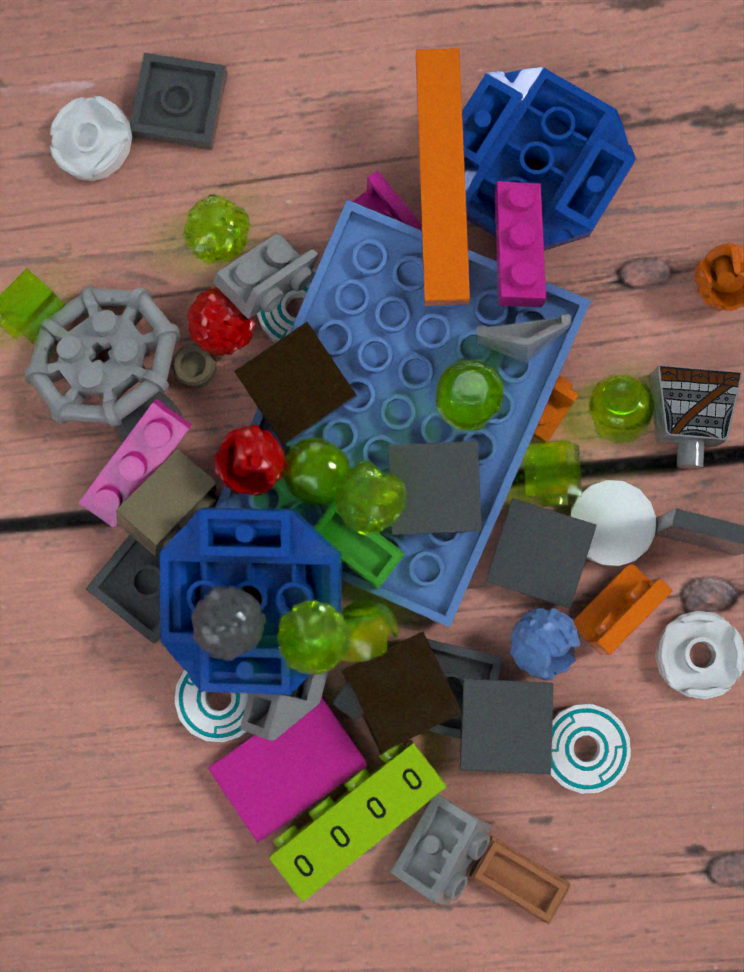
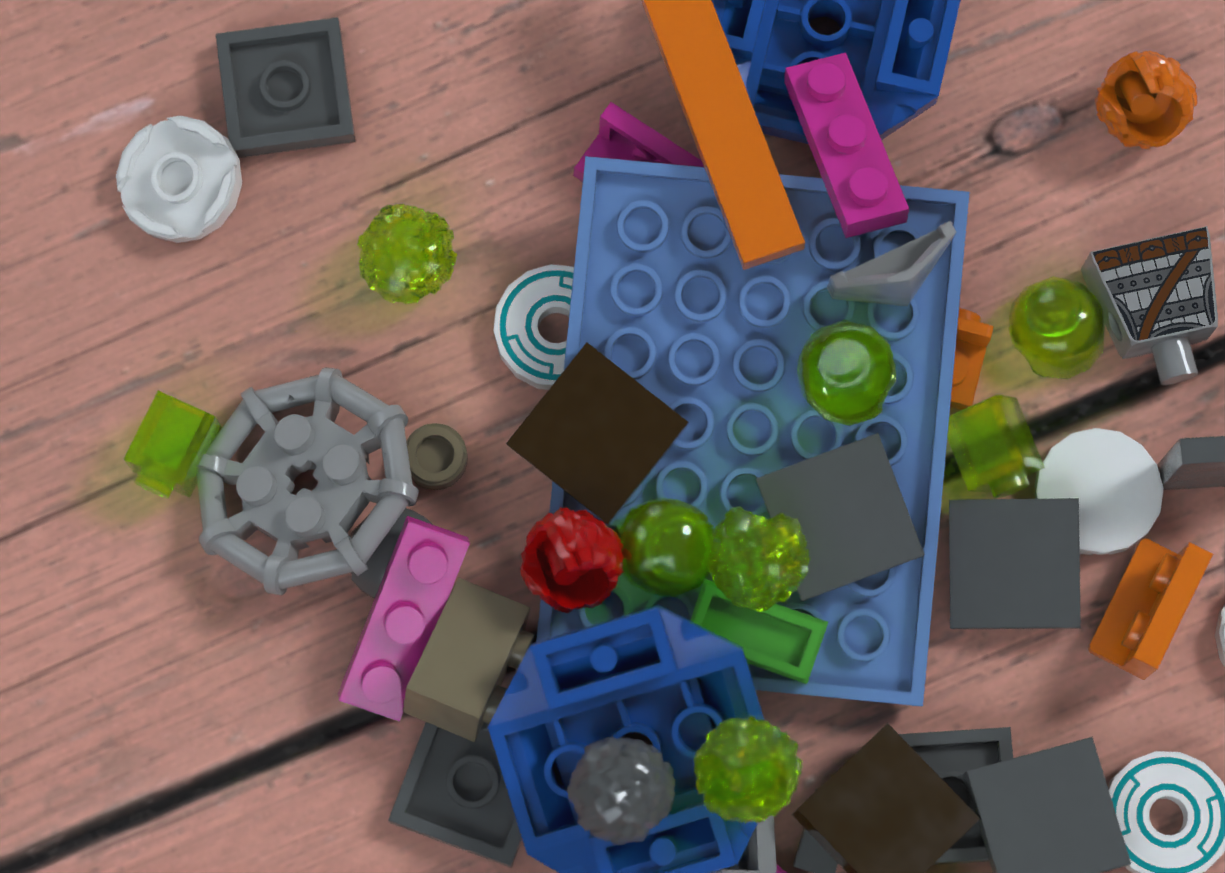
camera: 20 degrees left, 5 degrees down
red piece [187,287,256,356] -> none
light grey bracket [213,233,319,319] -> none
clear neon green hair [336,600,398,663] -> none
medium blue piece [510,608,581,681] -> none

